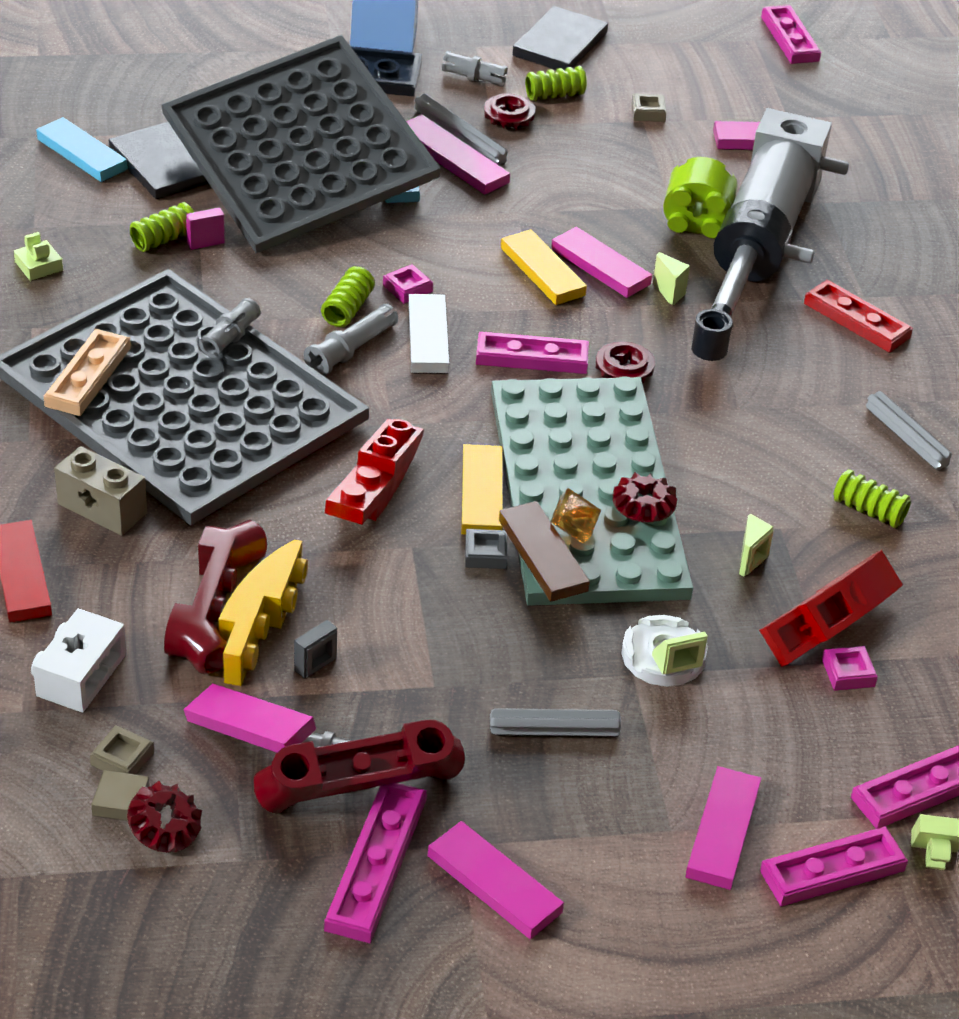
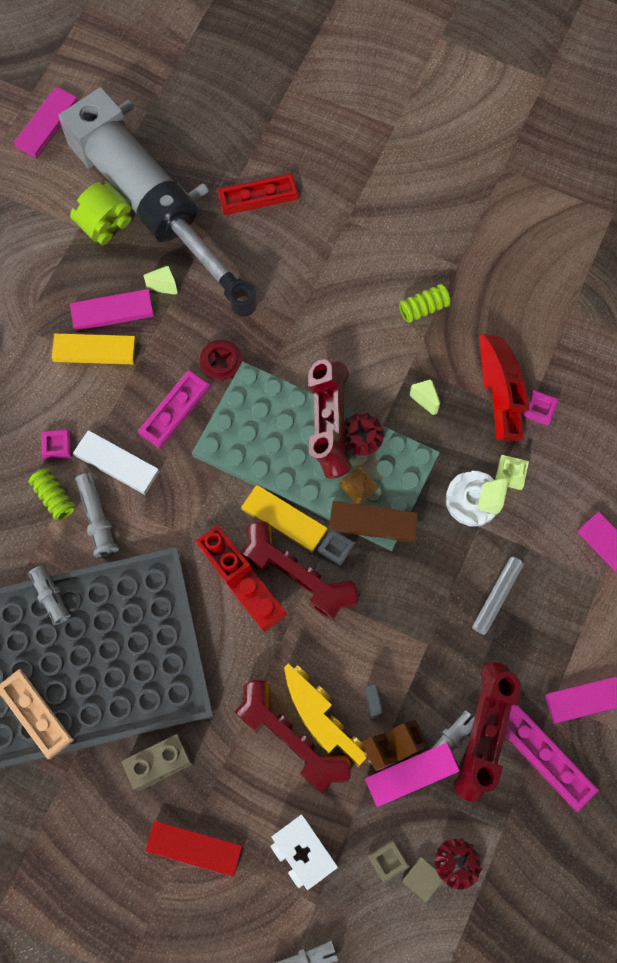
camera: 55 degrees left, 30 degrees up
light grey axle [866,391,952,470] -> none
none -> dark red plate [241,521,358,620]
none -> dark red plate [308,359,351,479]
none -> reddish brown brick [362,720,429,771]
none -> yellowish green tile [495,455,529,490]

